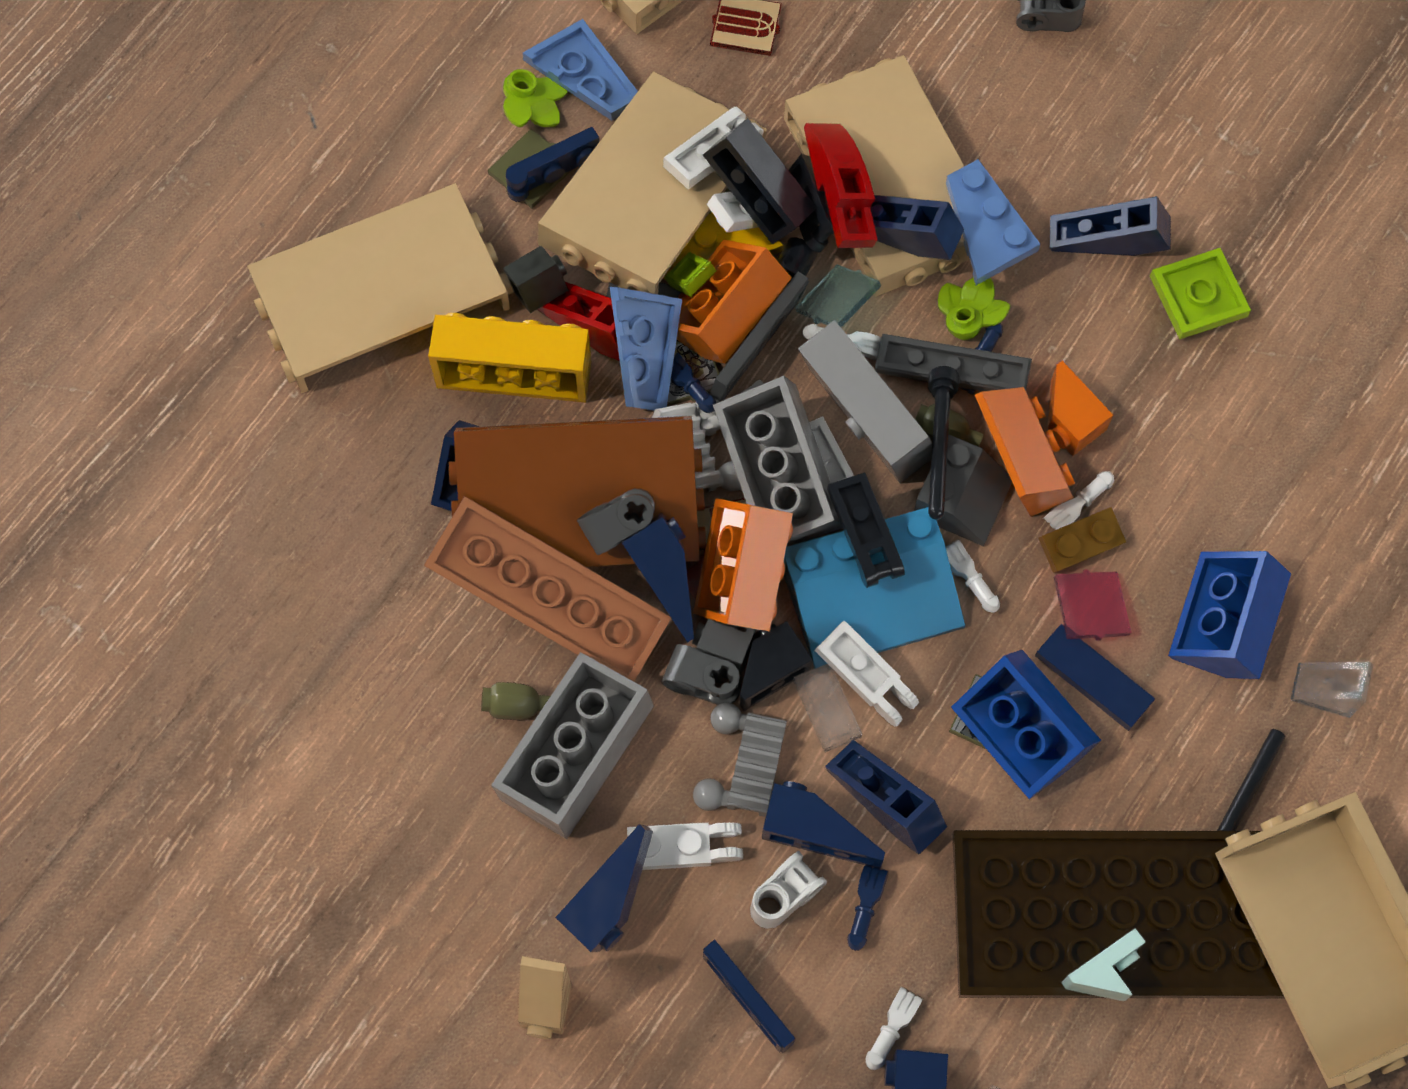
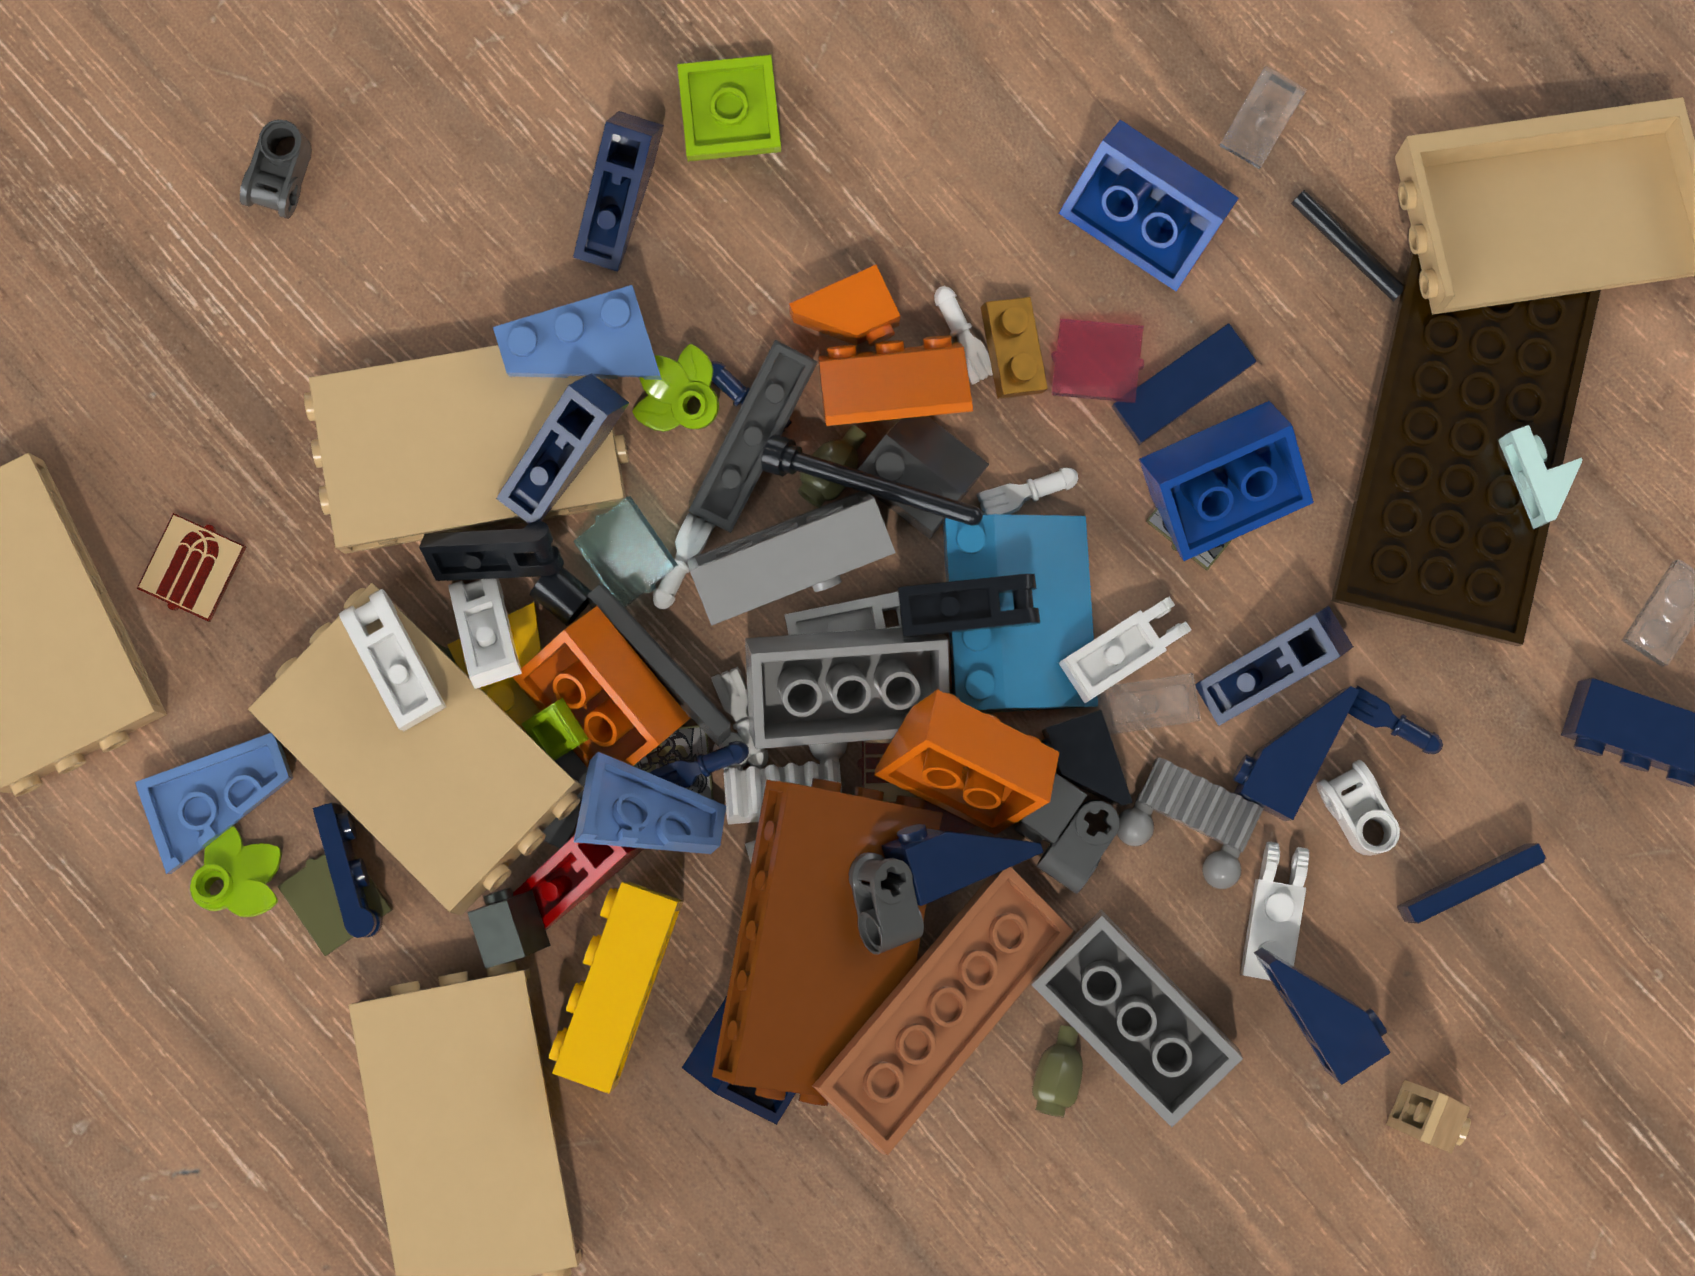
camera: 80 degrees left, 15 degrees up
black brick [703,118,817,244] -> none
red slope [804,123,878,248] -> none
white piece [866,987,923,1070] -> none

